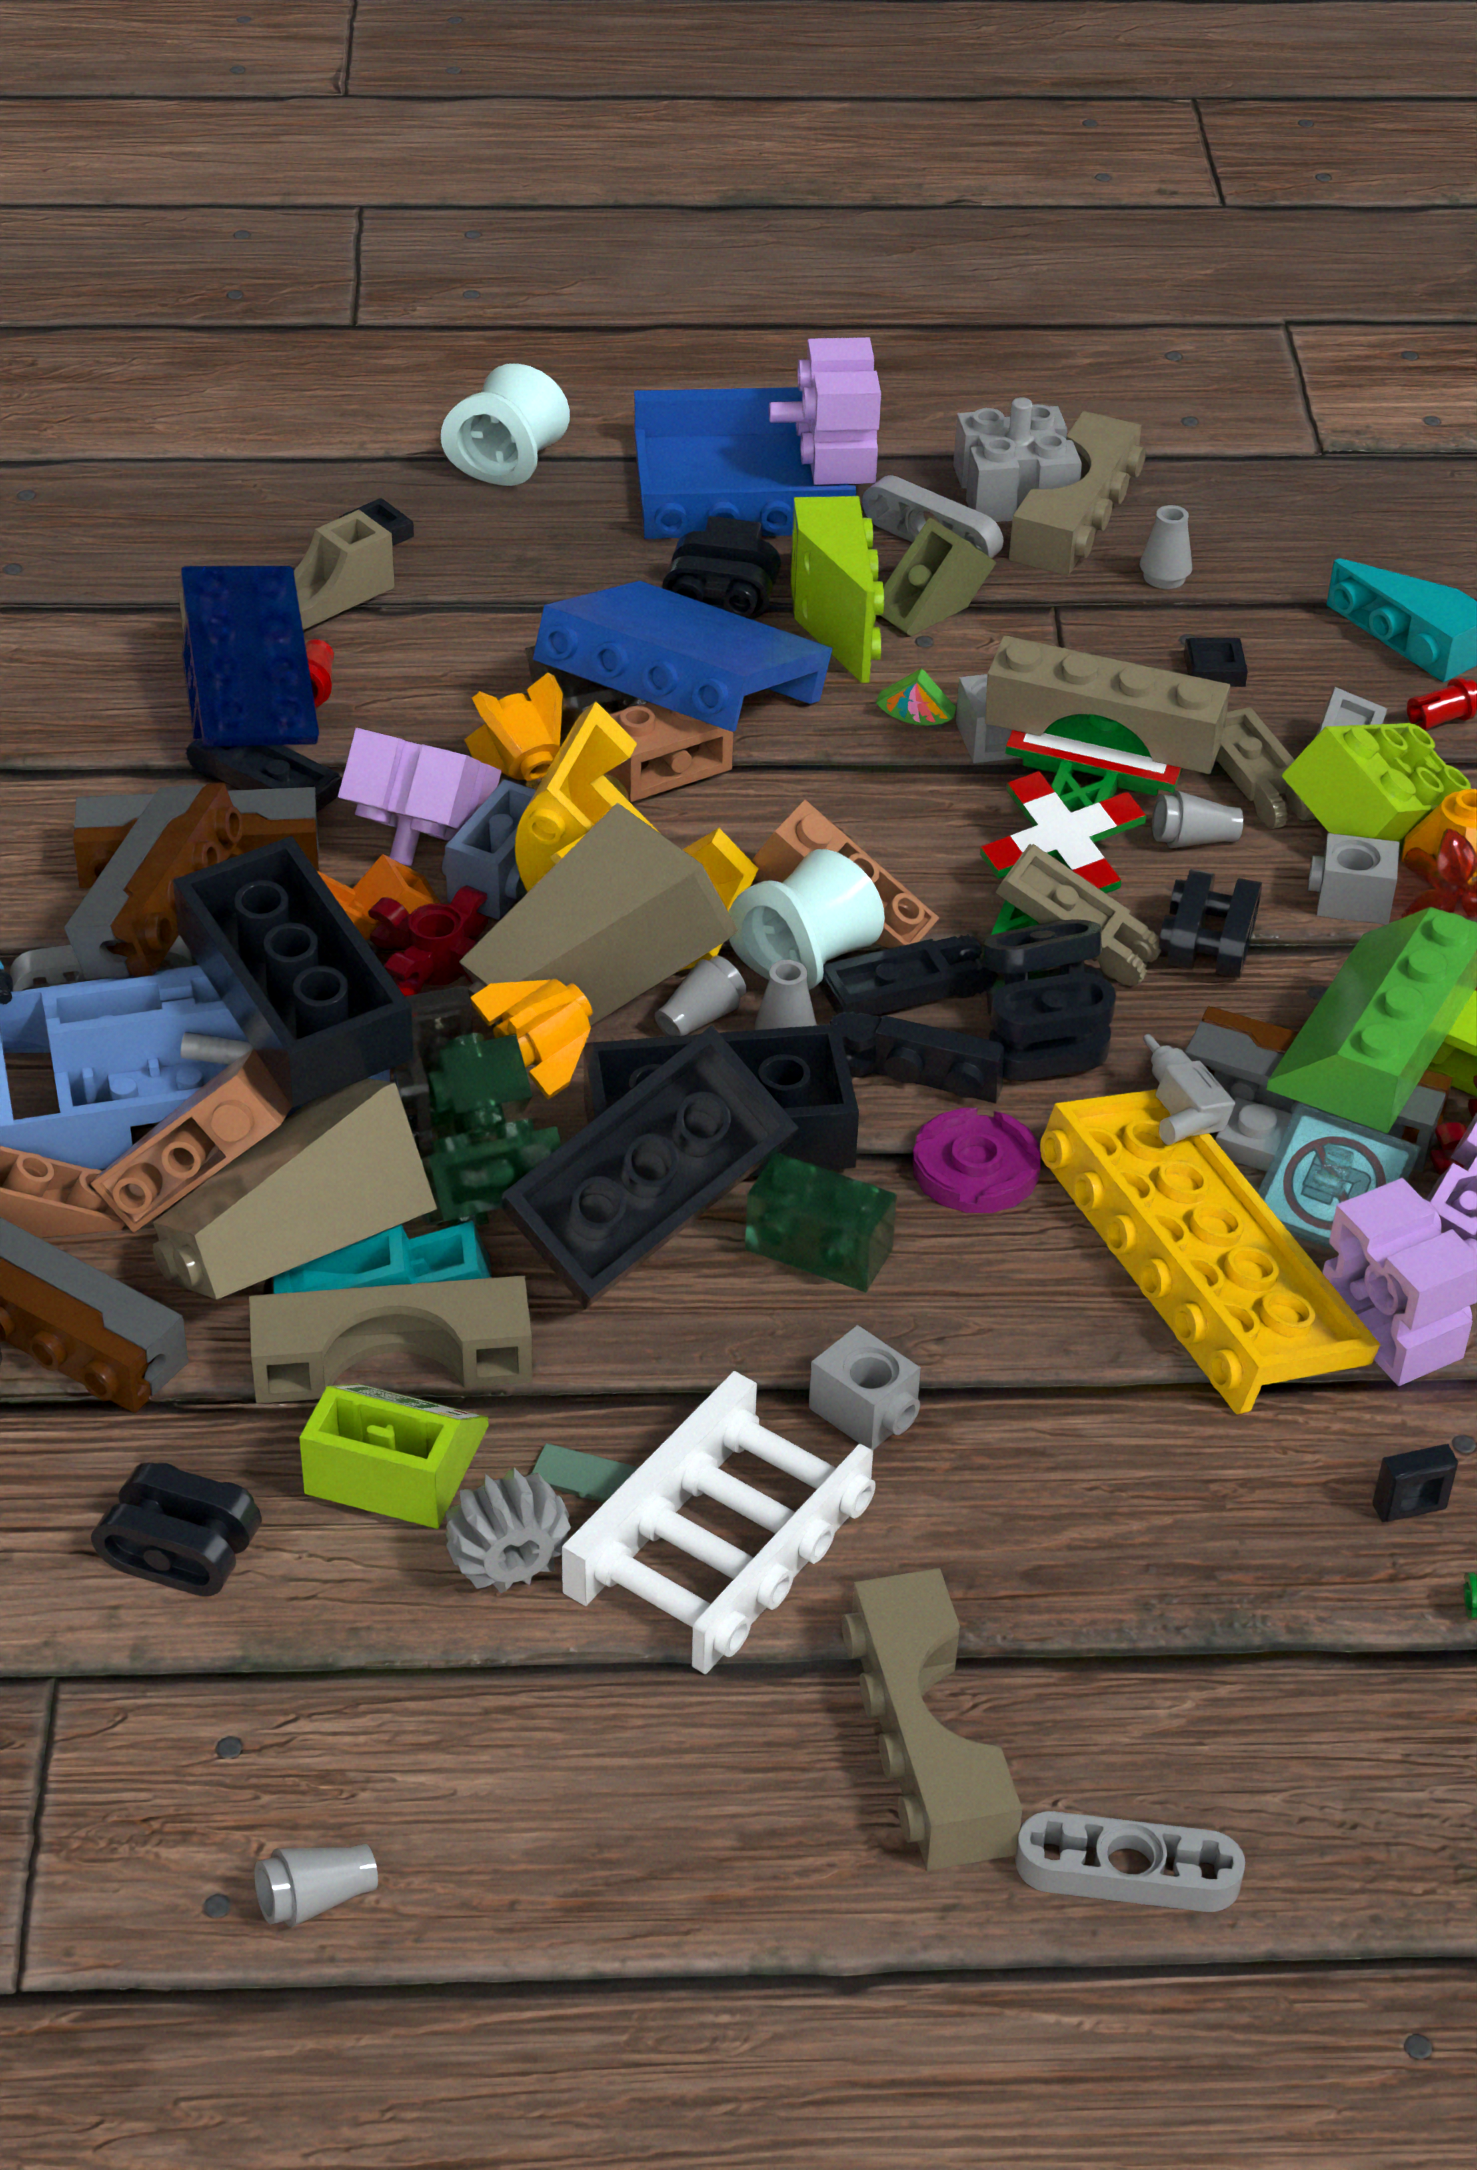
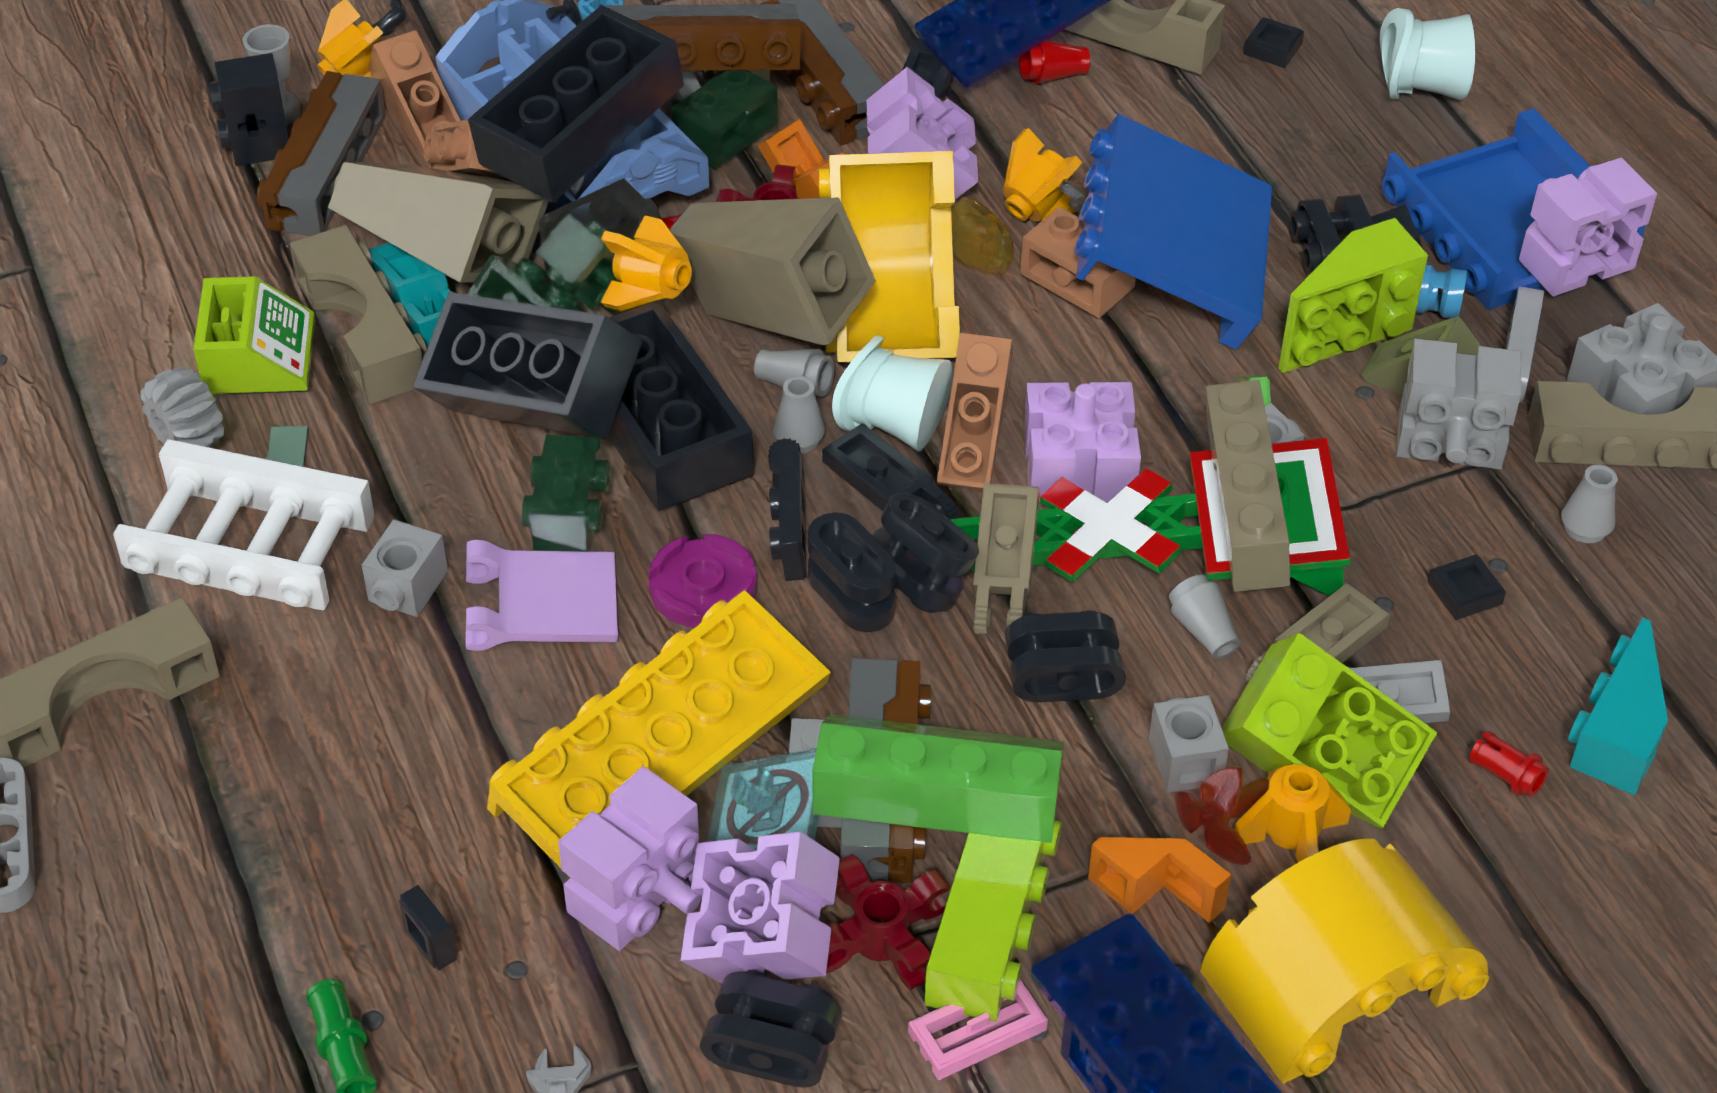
camera: 70 degrees right, 5 degrees up
black brick [91,1462,262,1596] -> none
light grey piece [1143,1034,1235,1145] -> none
none -> lavender flag [466,540,618,651]
none -> lavender brick [1023,382,1141,503]
none -> light grey brick [1396,338,1521,470]

